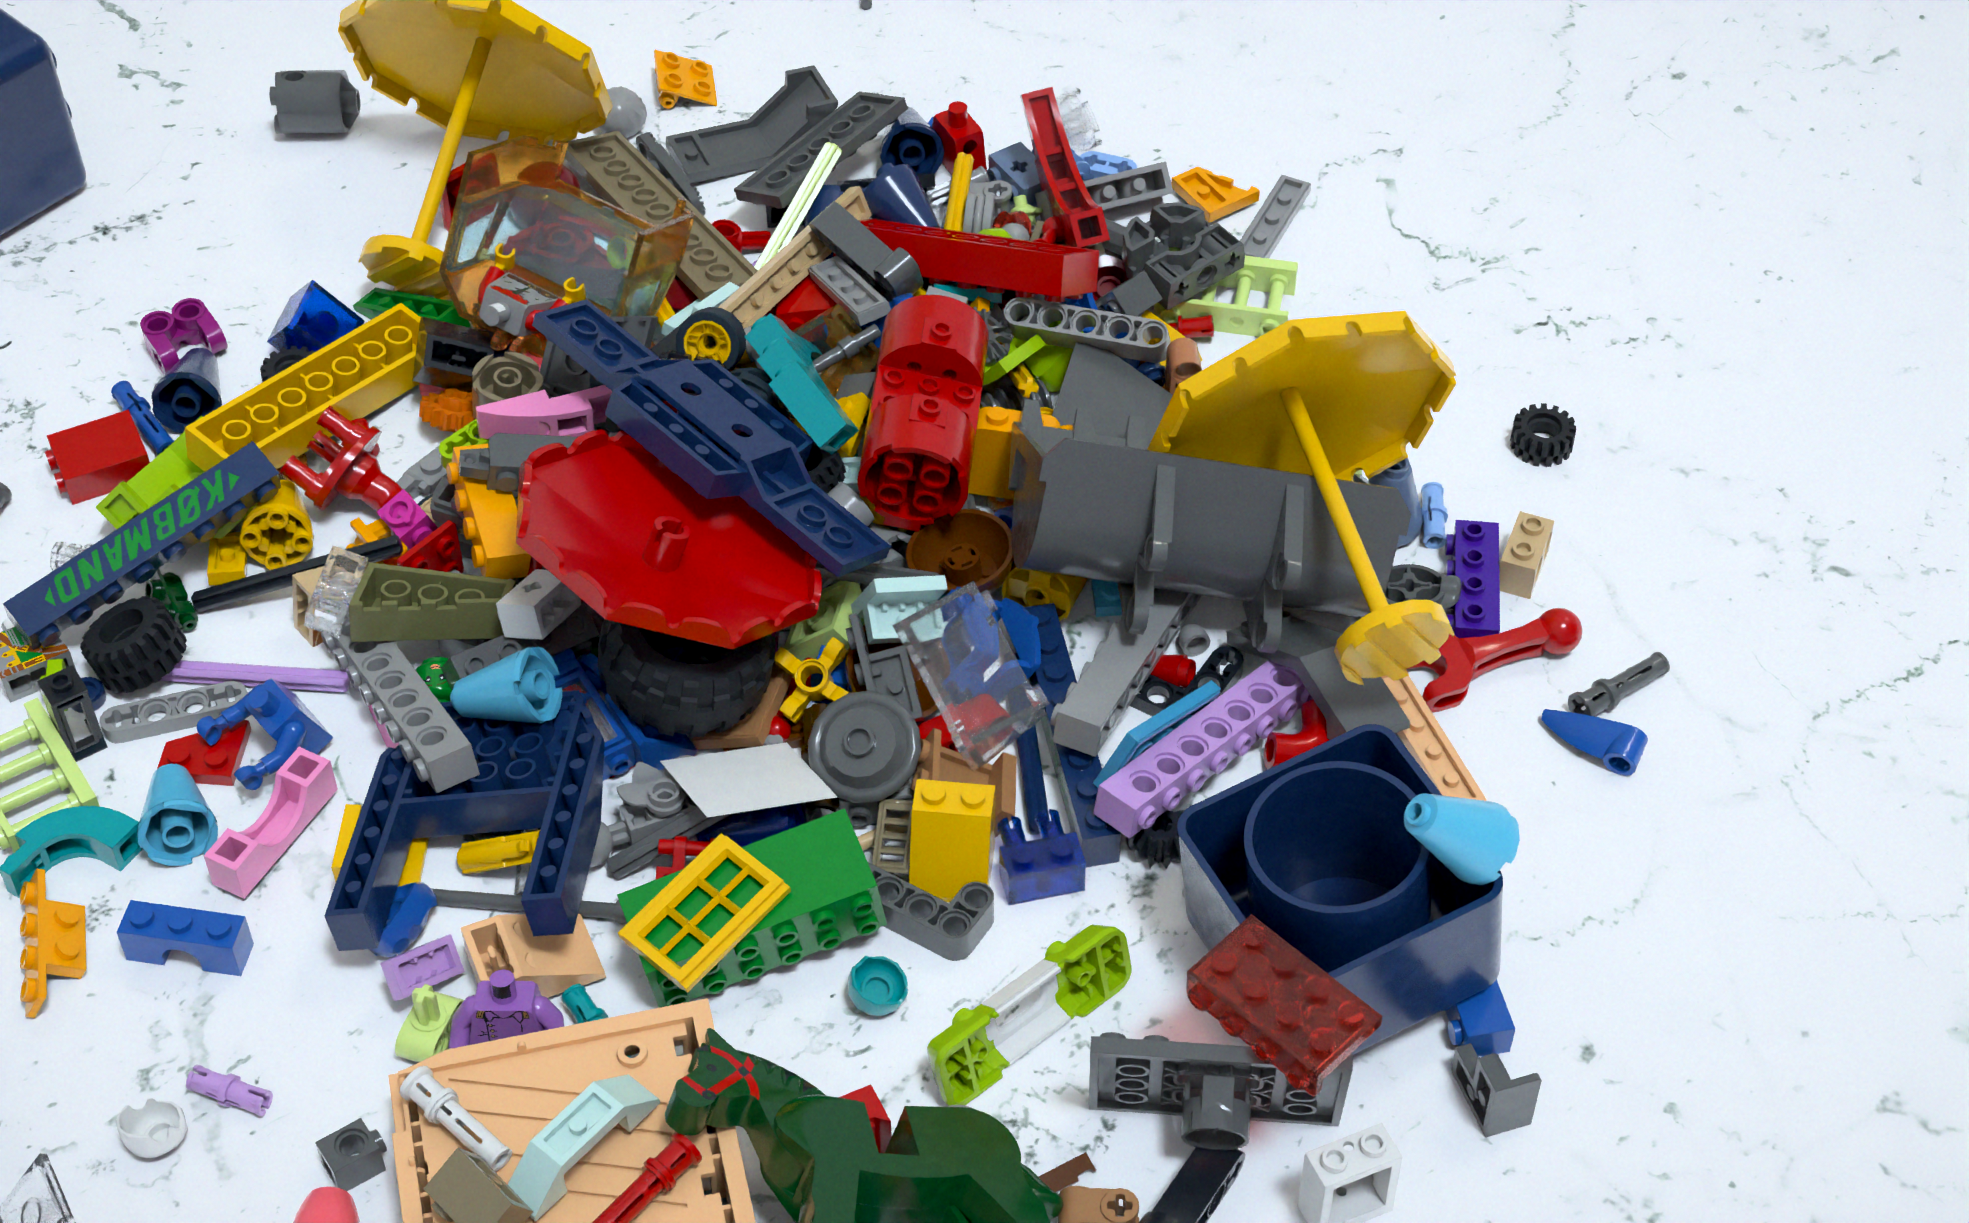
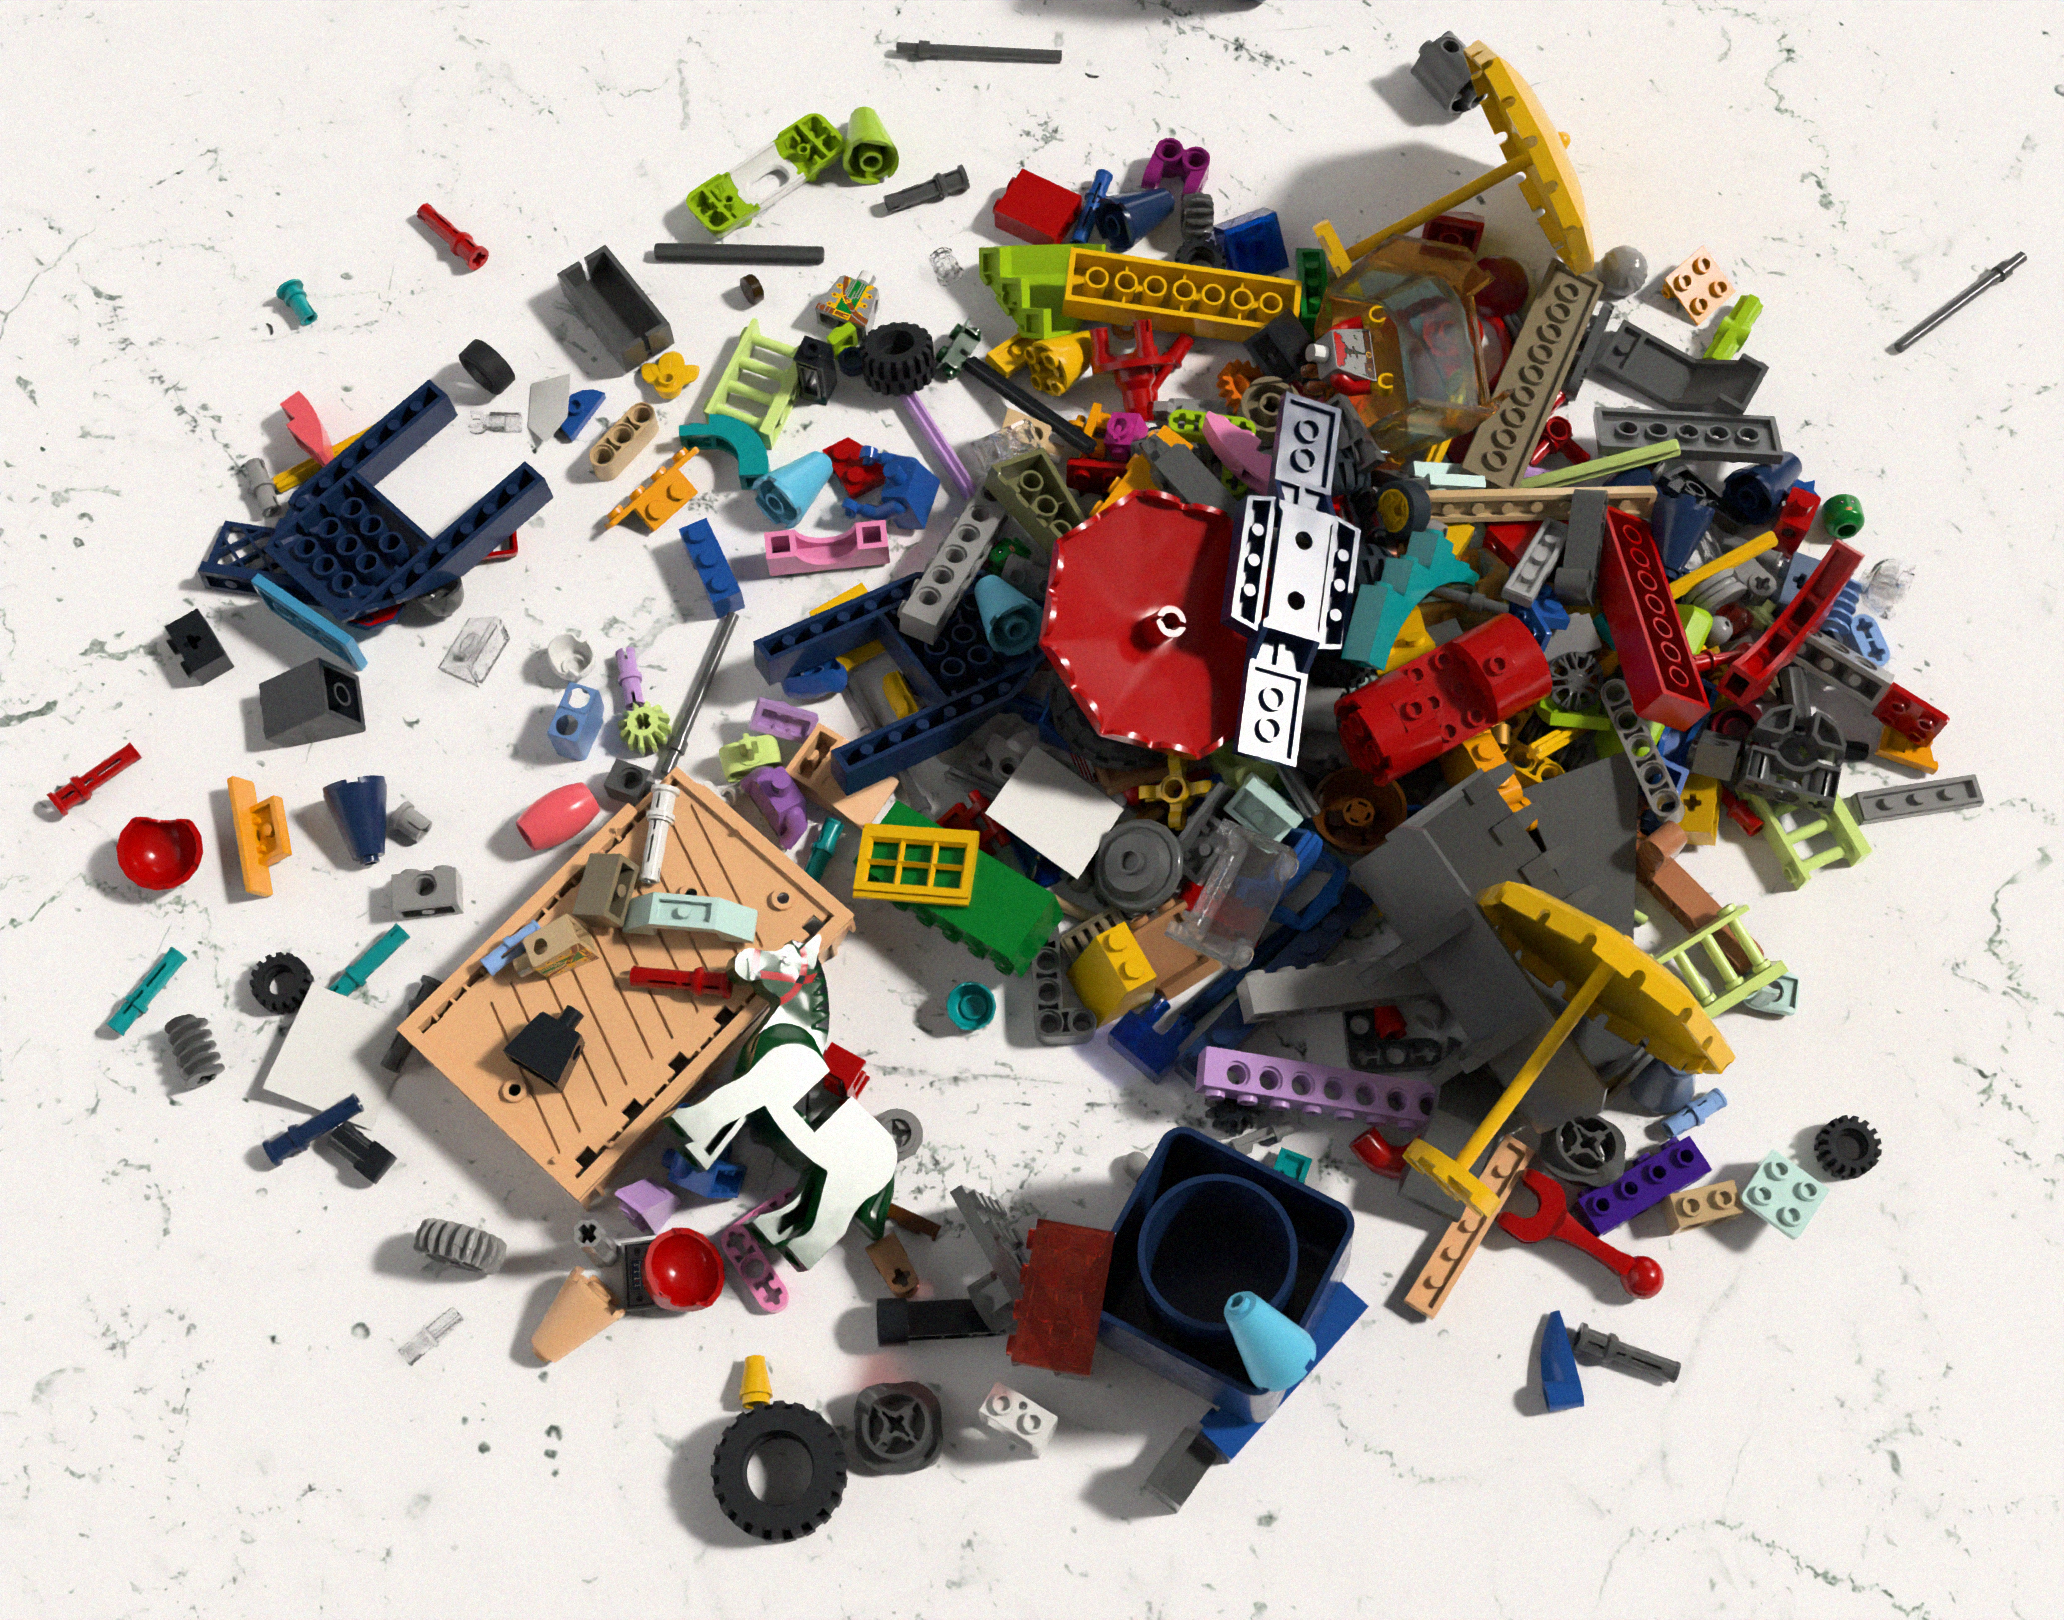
camera: 55 degrees right, 20 degrees up
dark blue brick [3,441,281,650] -> none
light grey beam [99,681,248,744] -> none
lime piece [927,924,1132,1106] -> none
dark azure tile [1093,680,1221,788] -> none
none -> medium blue piece [547,681,605,761]
none -> yellowish green gear [618,700,672,755]
none -> dark grey bar [660,612,739,776]
none -> light grey cylinder [1123,1151,1150,1183]
none -> dark grey gear [1180,192,1214,240]
none -> lime piece [1702,294,1764,360]
none -> light aqua bracket [1740,1149,1830,1240]
none -> green head [1821,494,1865,539]
none -> red bracket [1871,682,1950,748]

